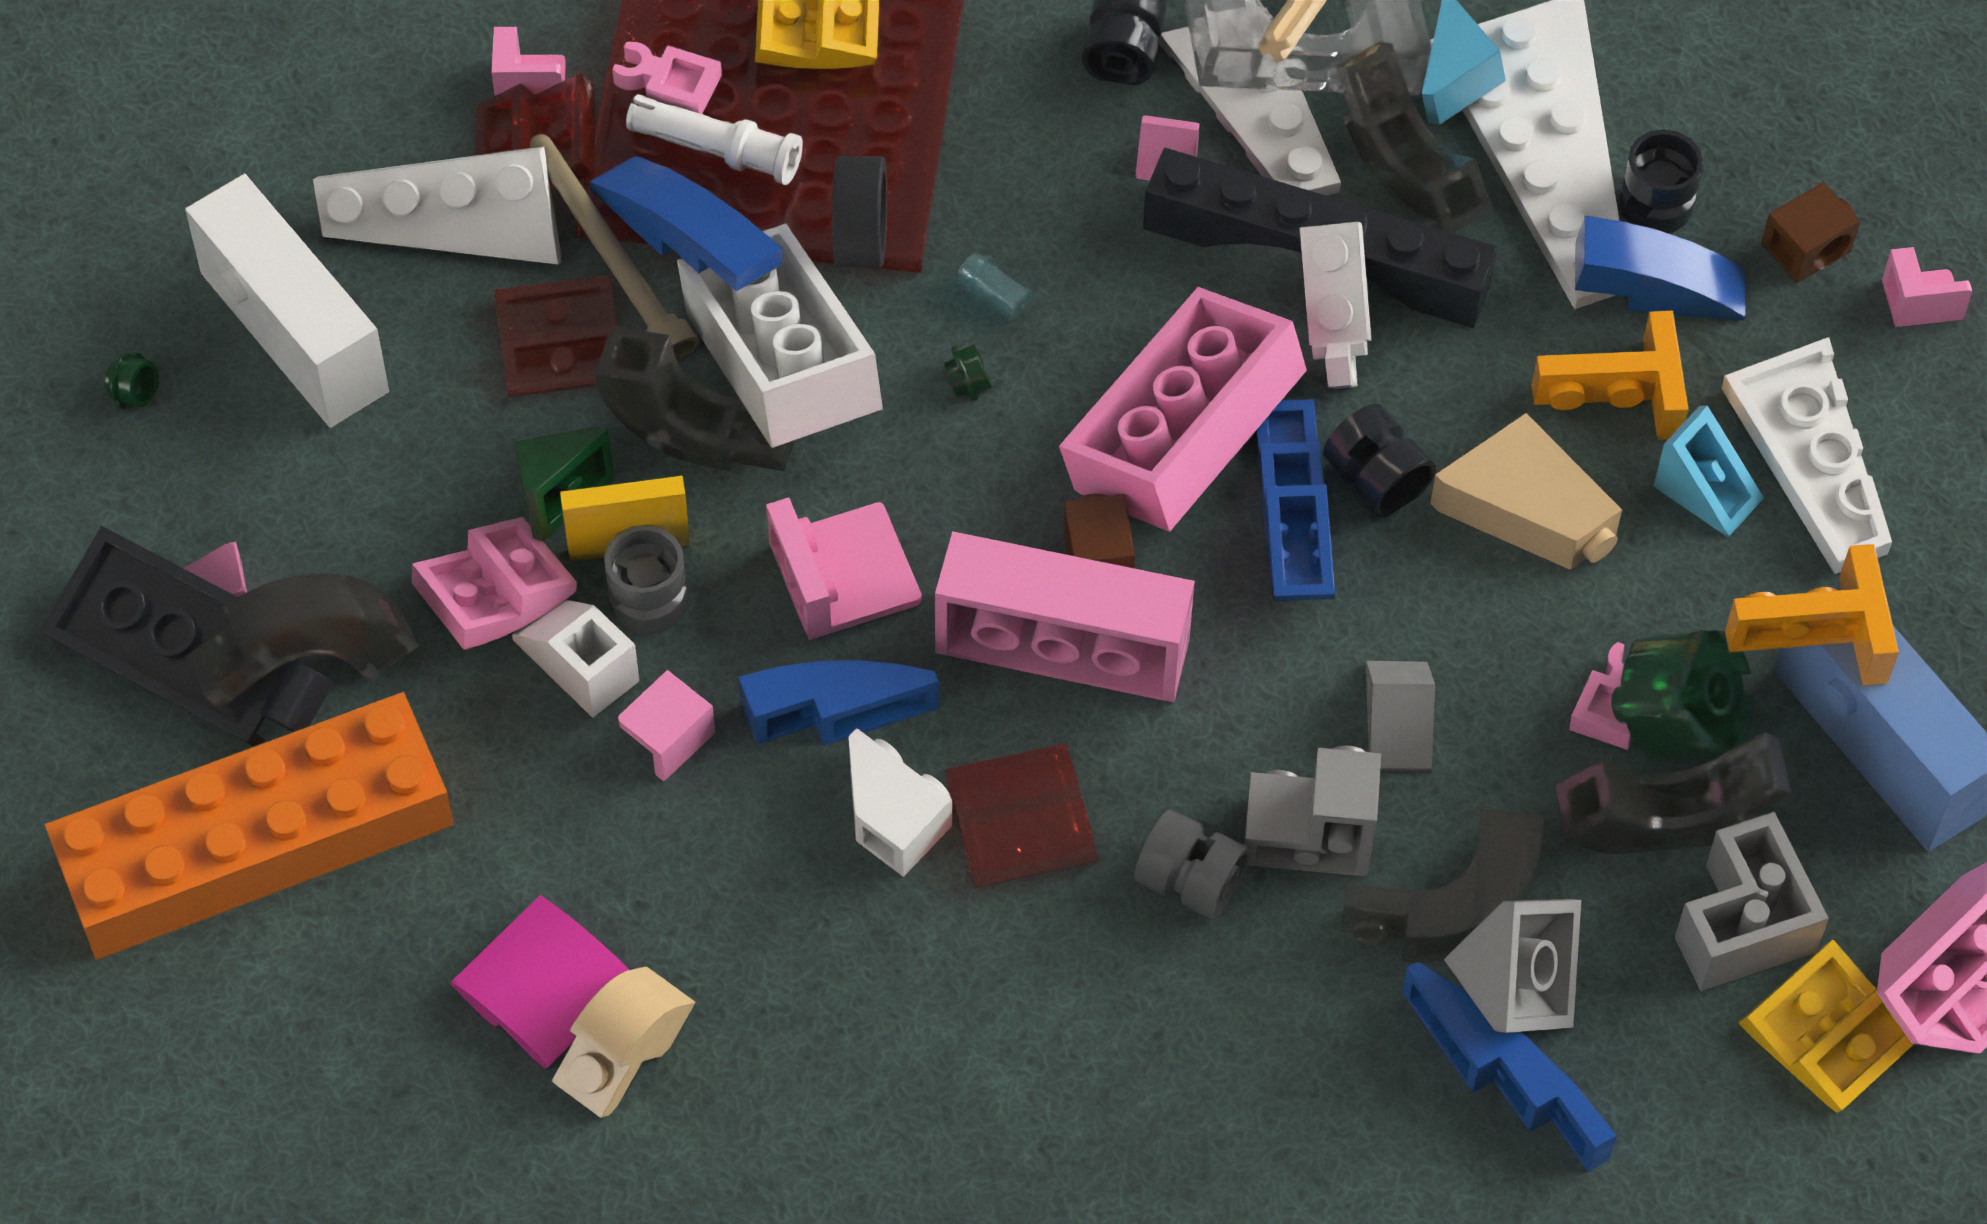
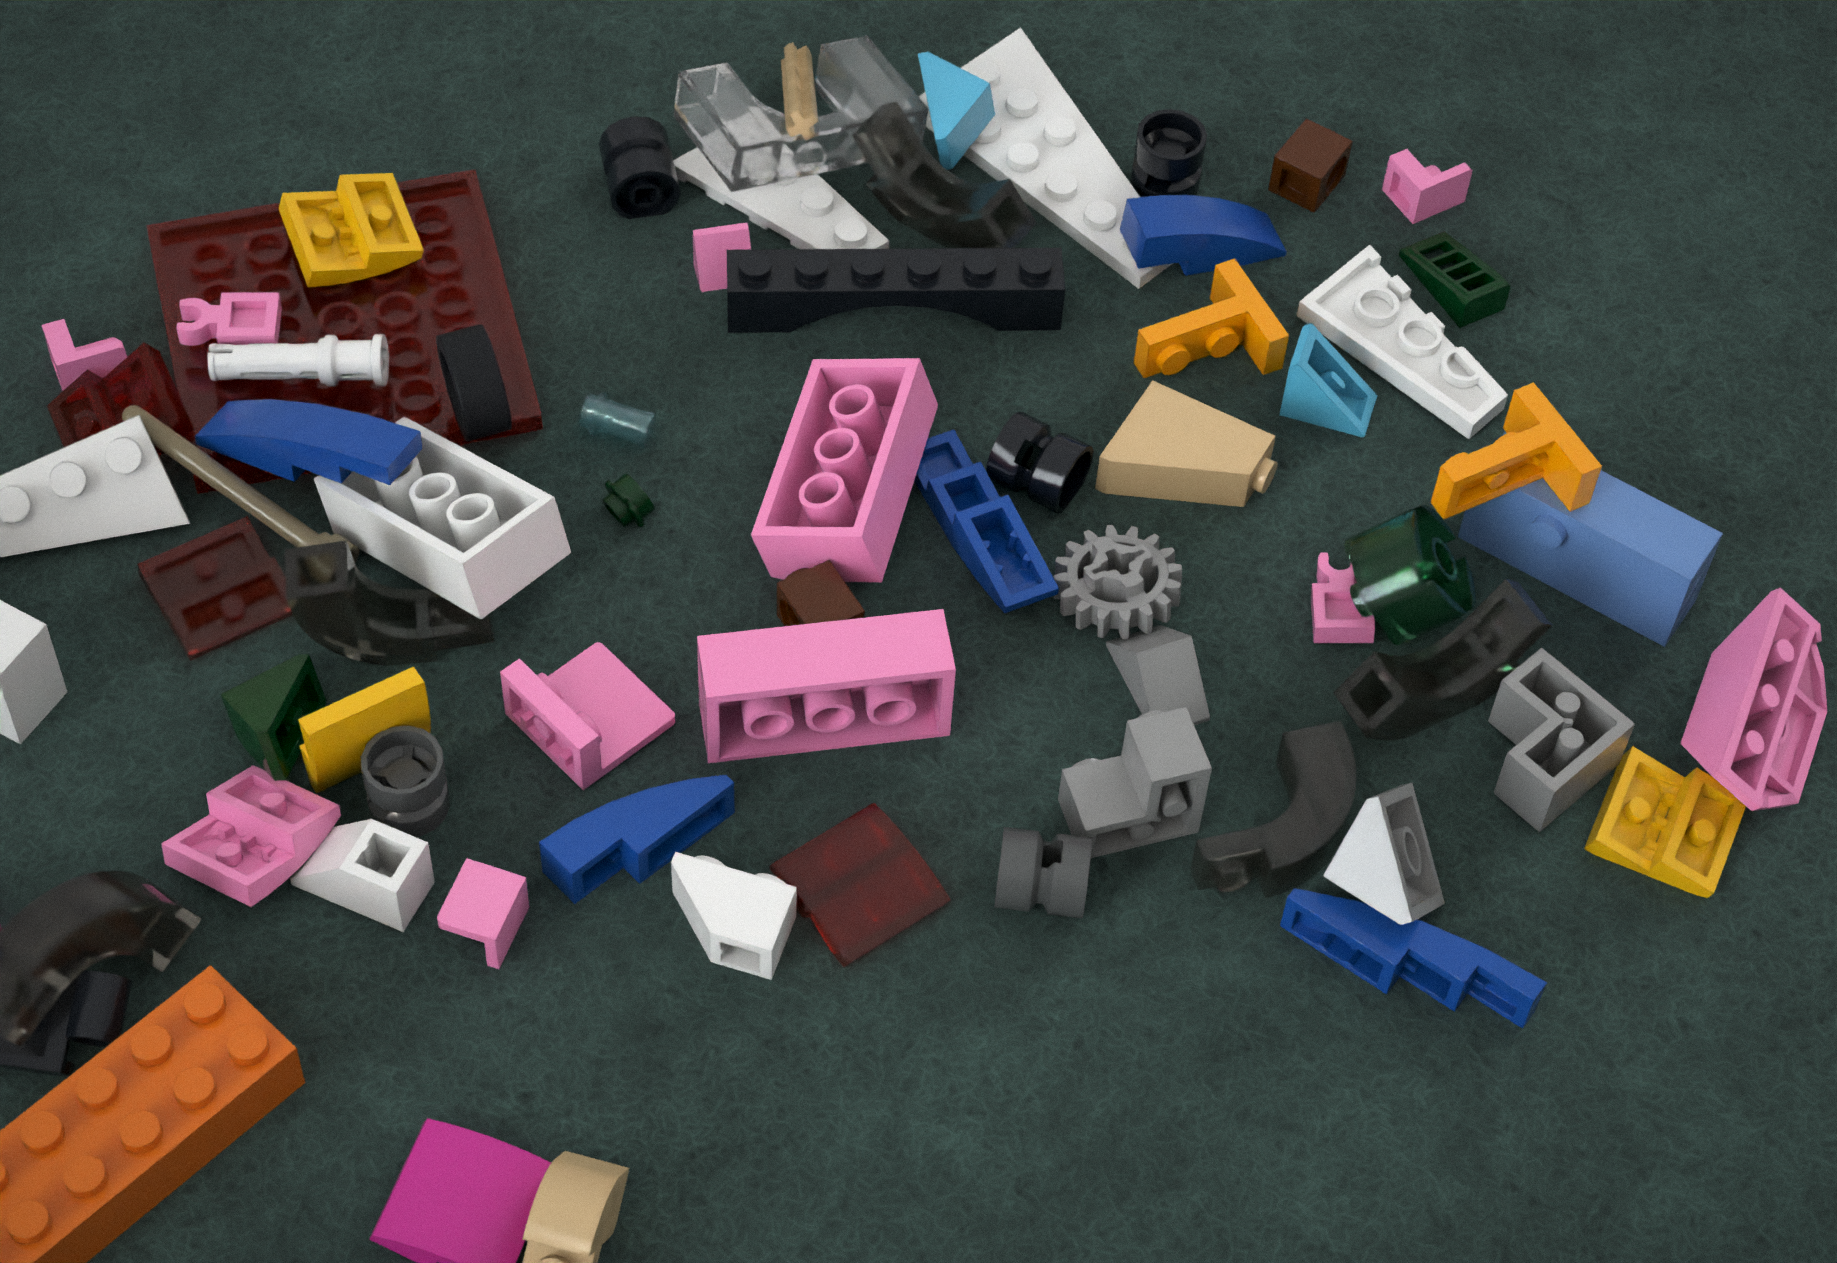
camera: 25 degrees left, 5 degrees down
white hinge [1300,222,1372,389] -> none
none -> light grey gear [1054,525,1182,639]
none -> dark green slope [1399,231,1511,328]

